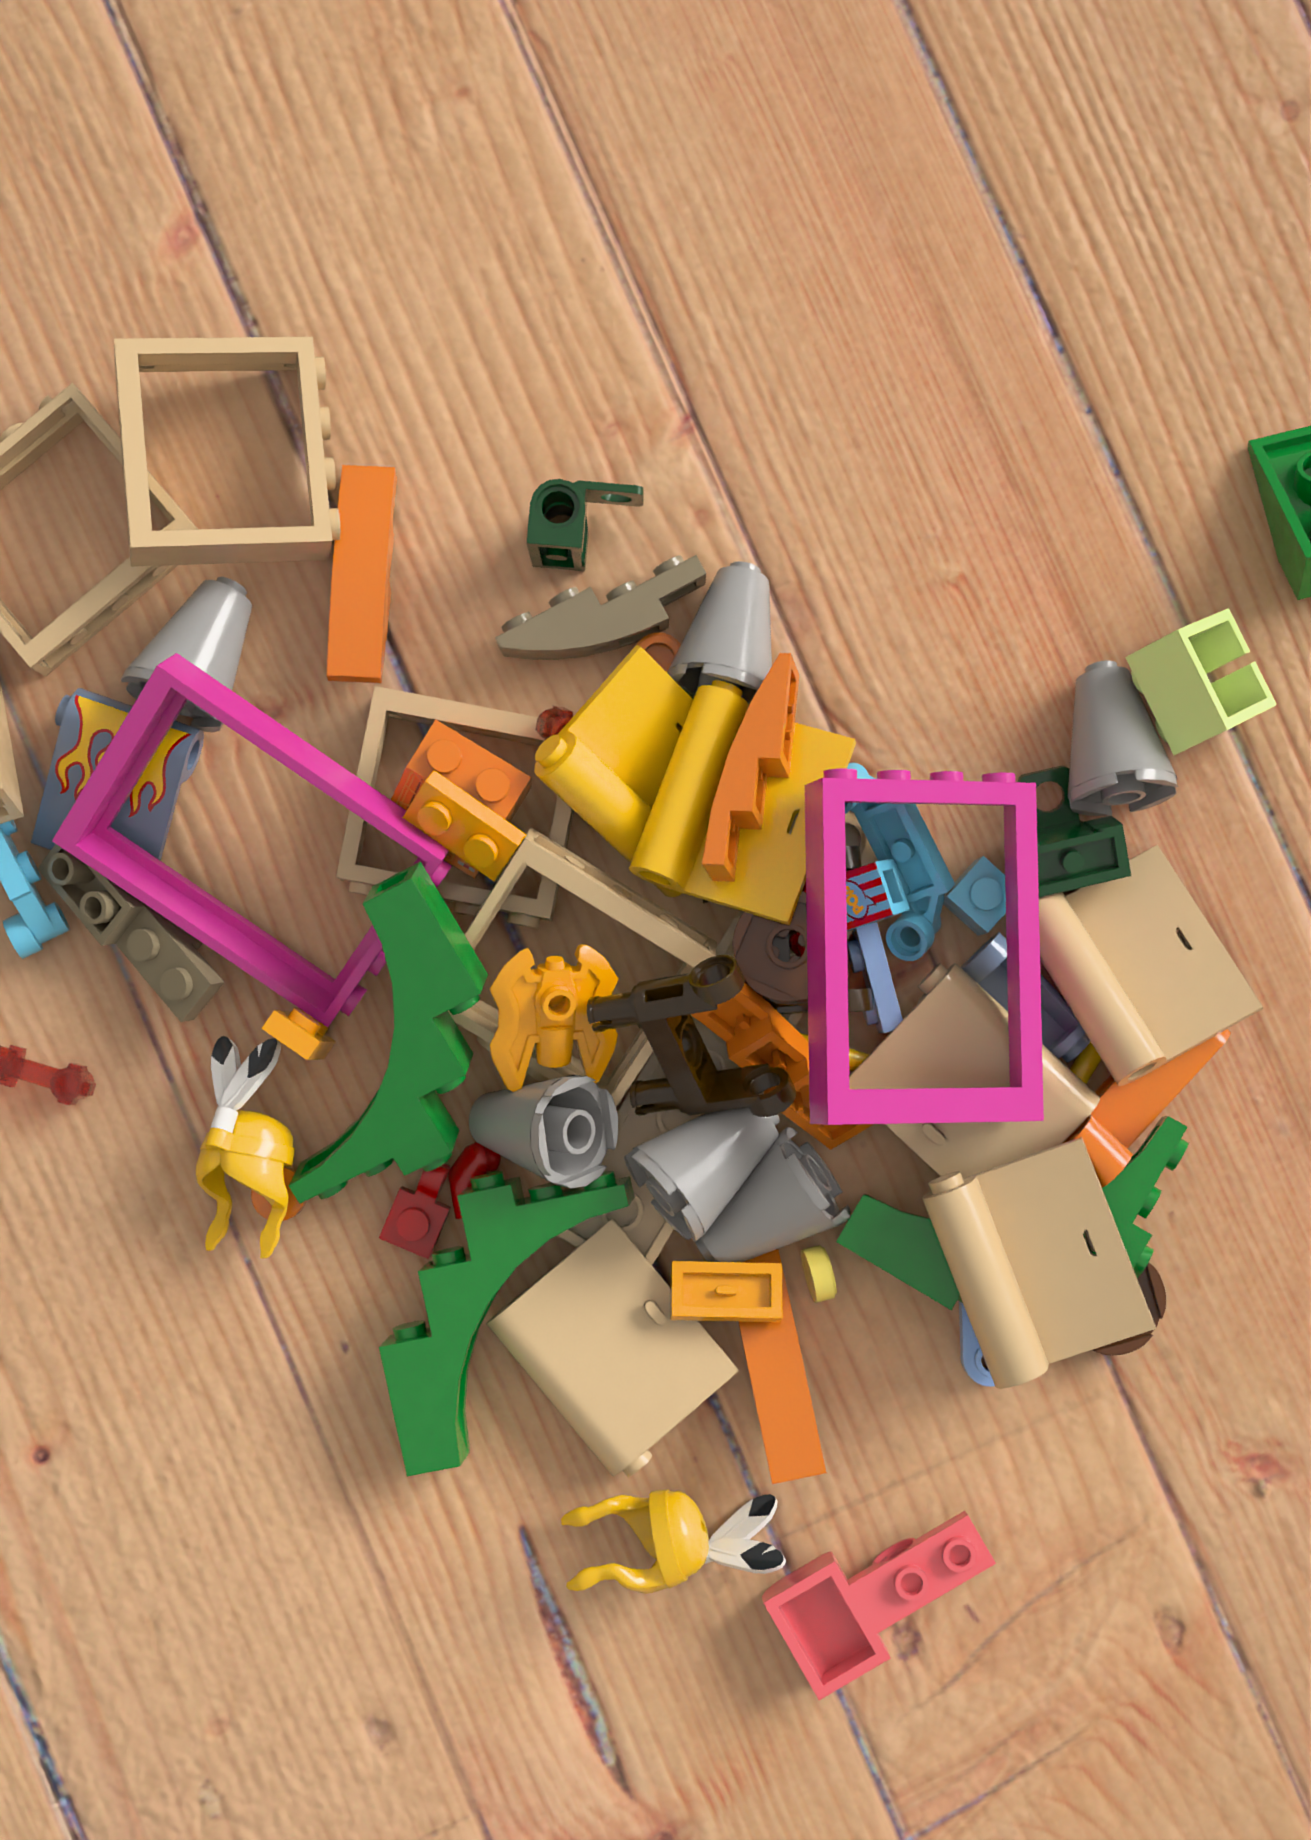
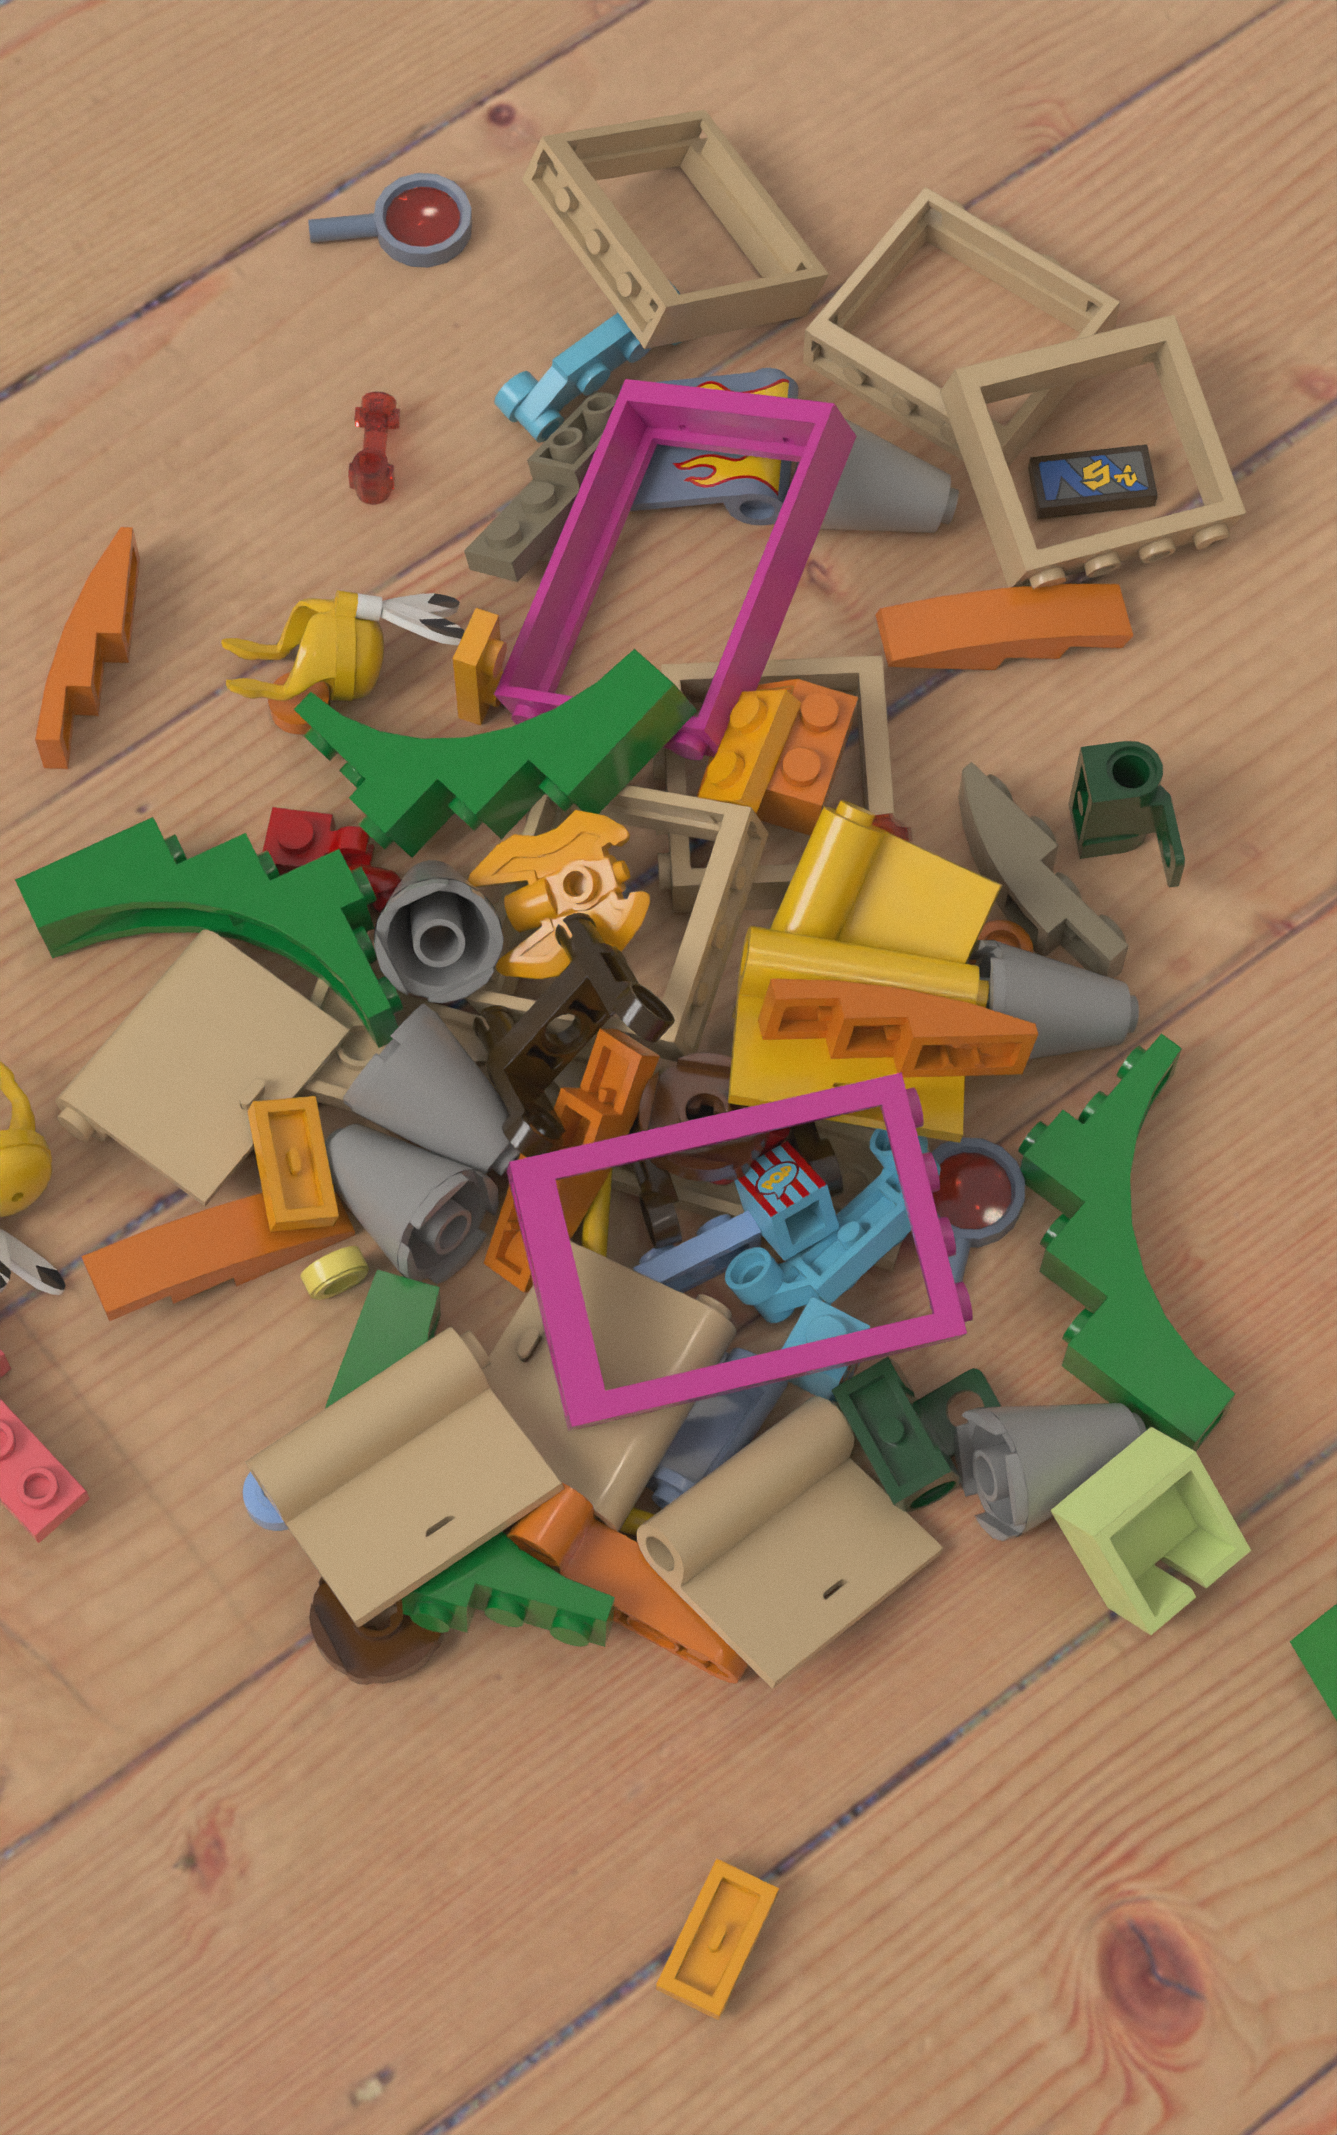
camera: 75 degrees right, 20 degrees down
none -> orange slope [35,527,140,769]
none -> piece [930,1138,1025,1308]
none -> green arch [1018,1033,1235,1451]
none -> tile [1028,444,1158,519]

